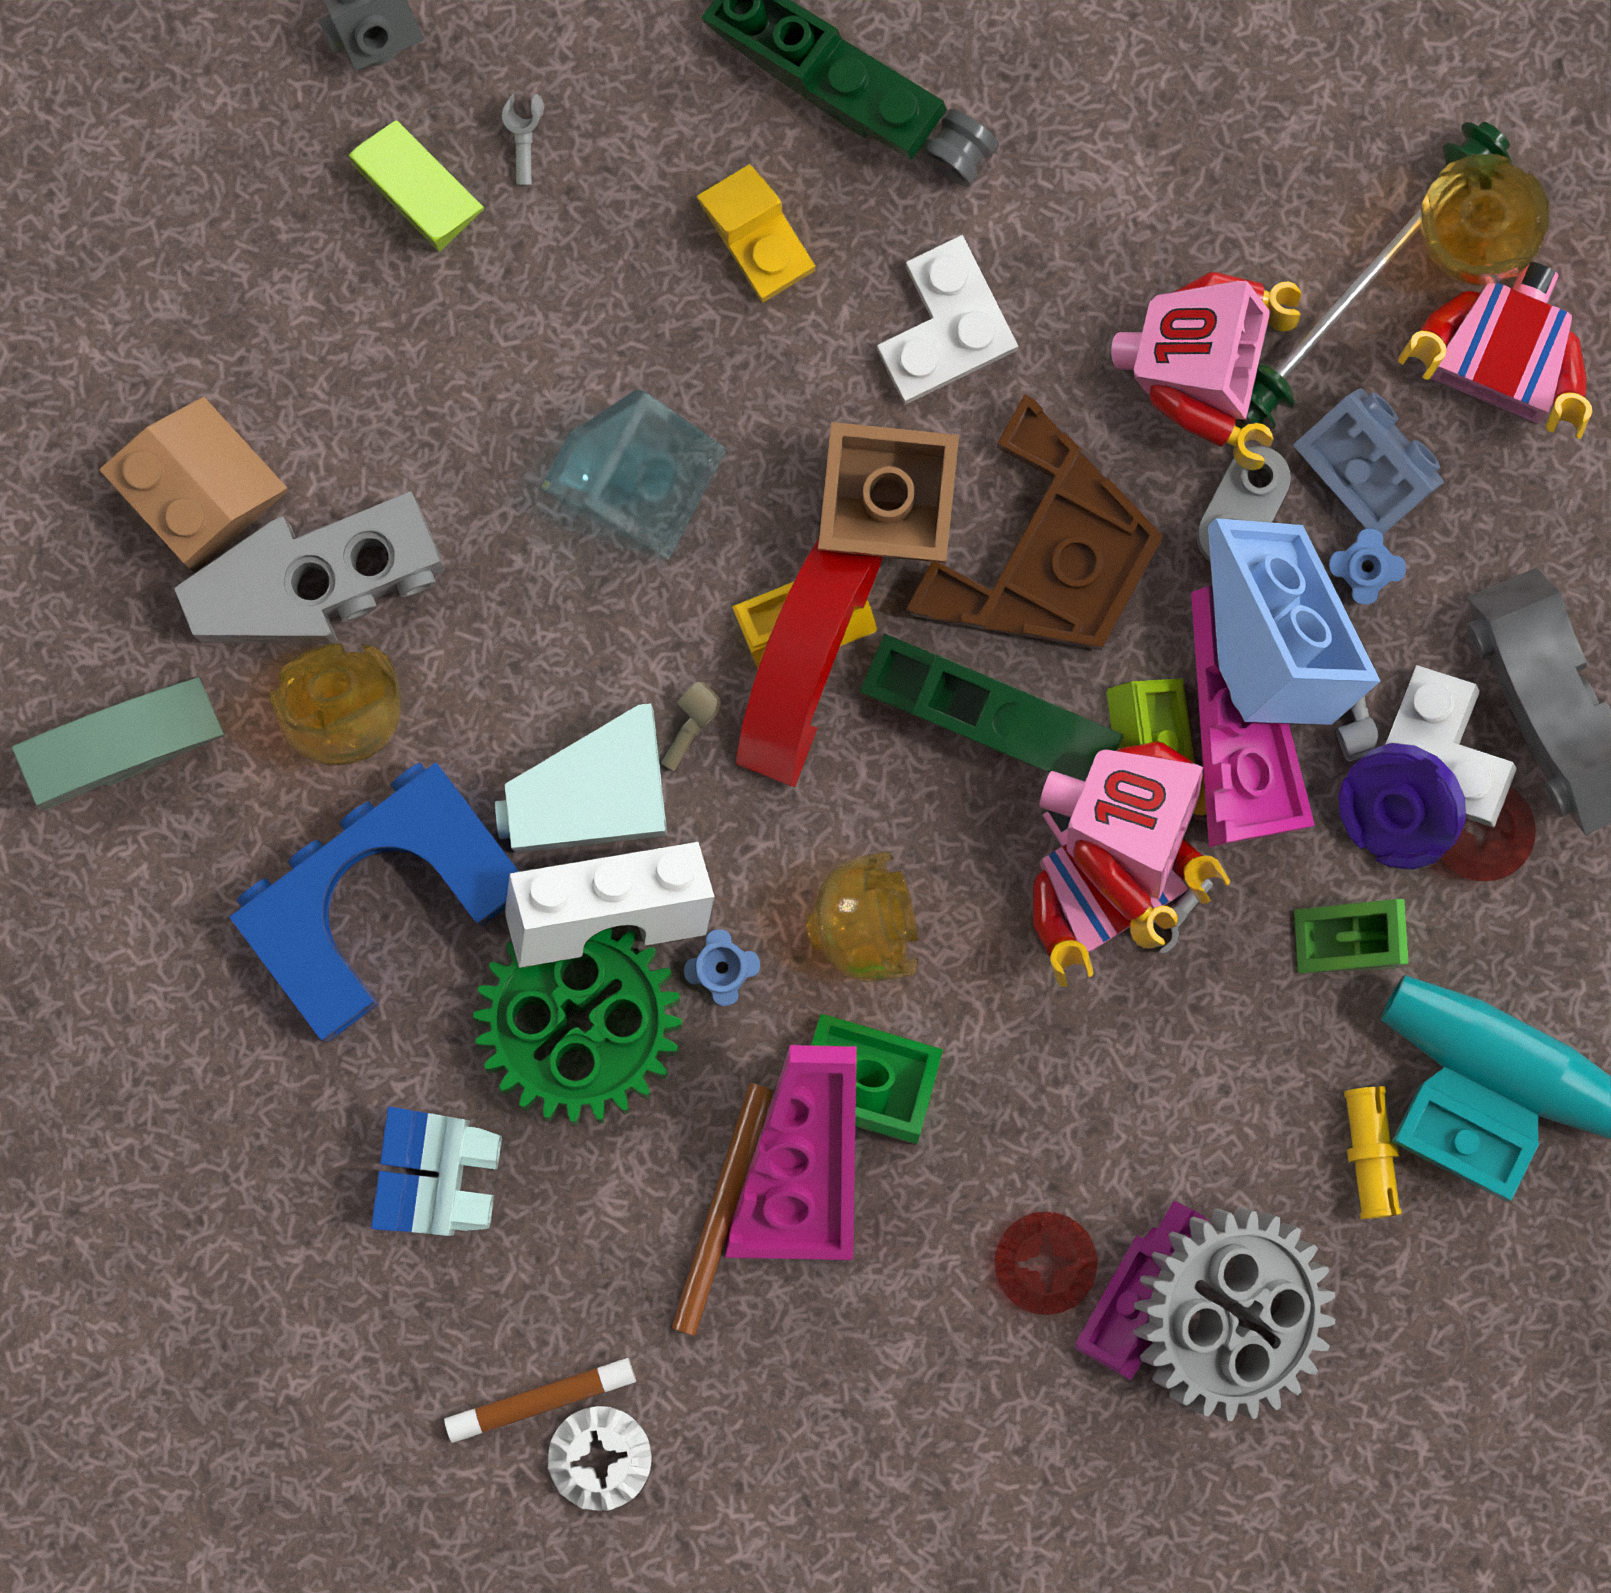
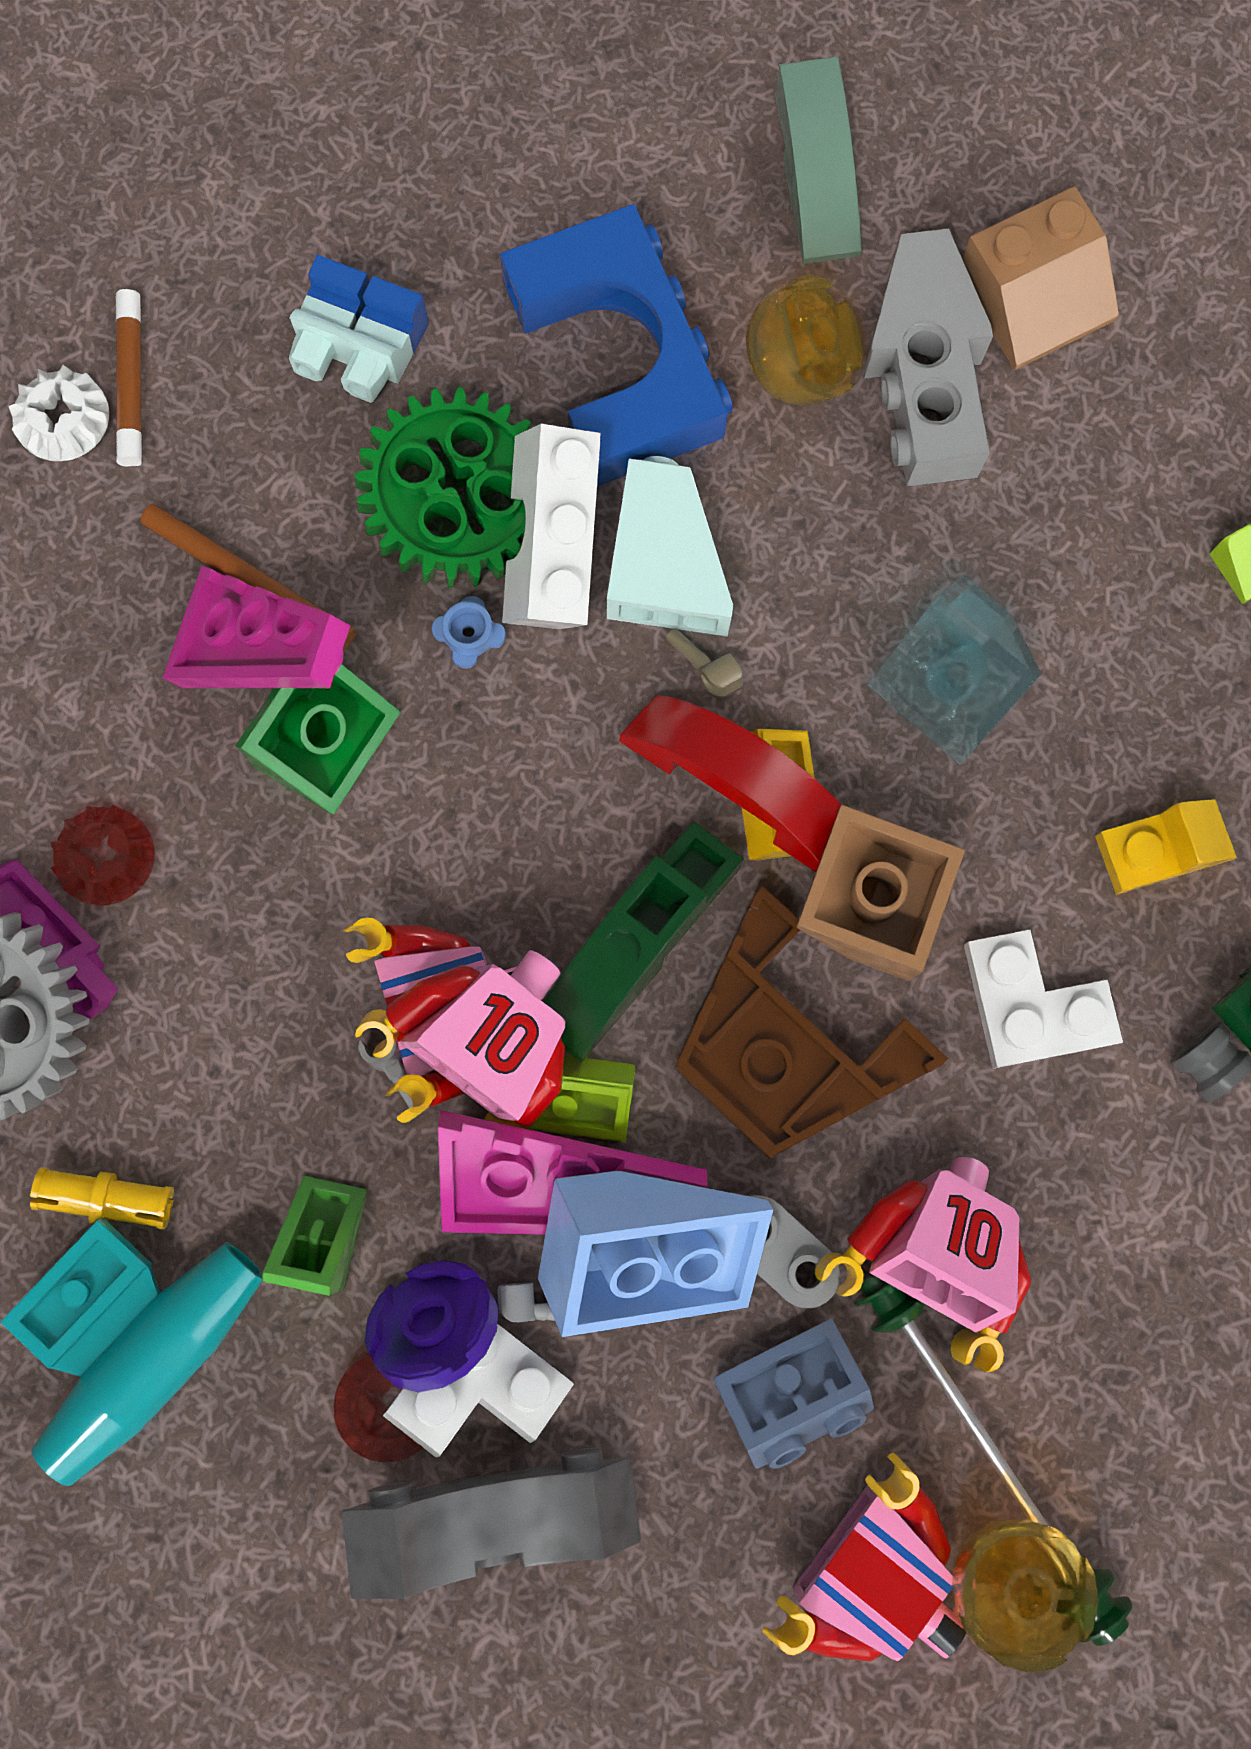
camera: 100 degrees right, 5 degrees down
clear yellow cylinder [806,852,919,982] -> none
medium blue plate [1329,528,1406,604] -> none

